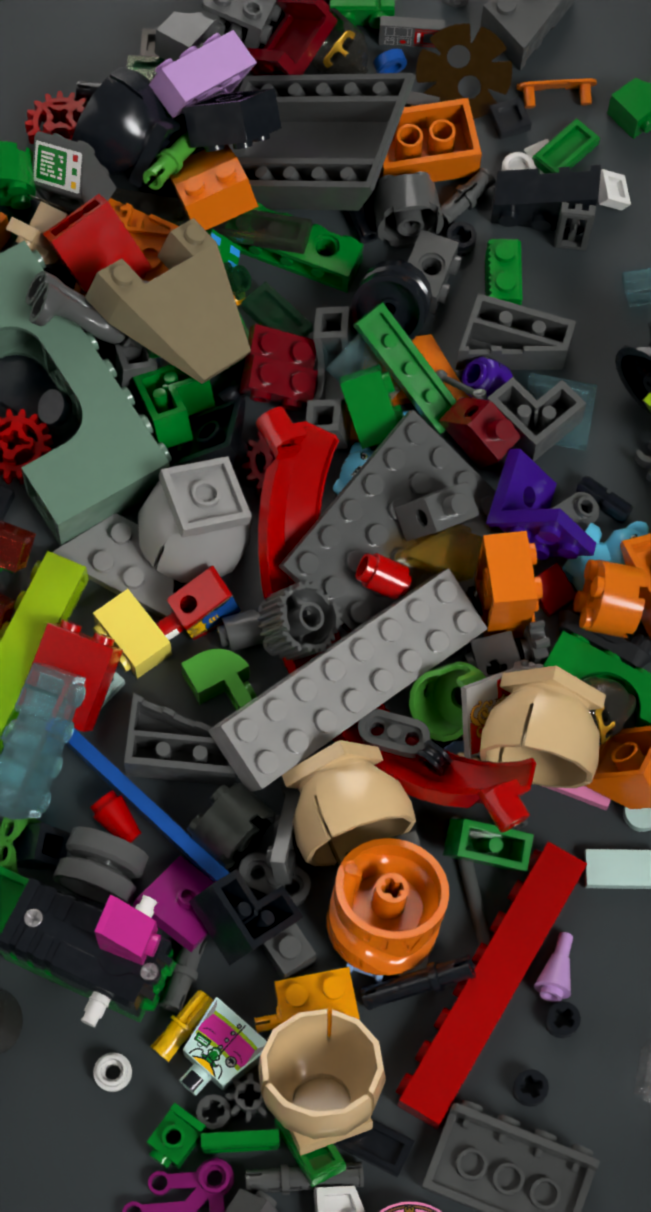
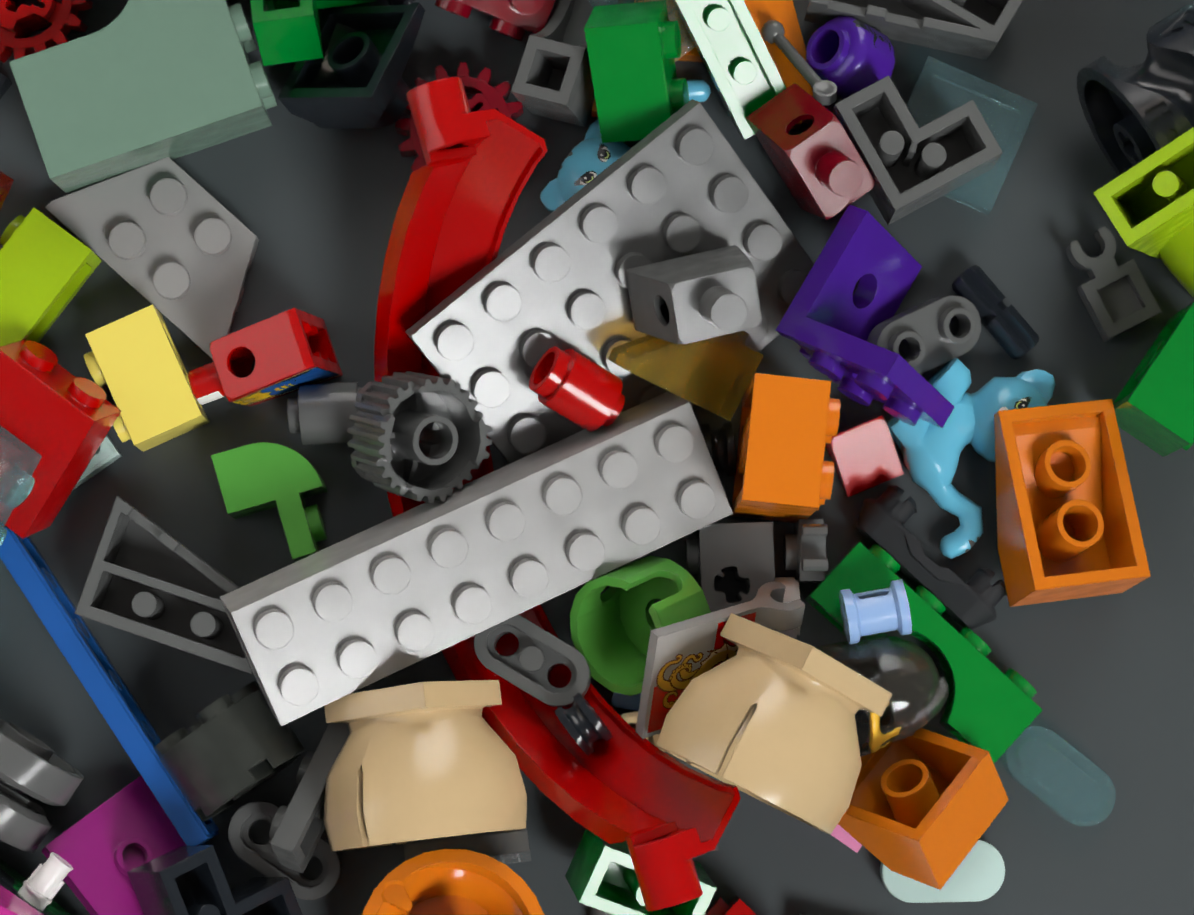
camera: 10 degrees right, 15 degrees up
red cone [90,790,142,843] -> none
light grey plate [138,456,252,583] -> none
orange brick [573,559,646,639] -> none
none -> light blue bush [839,579,912,644]

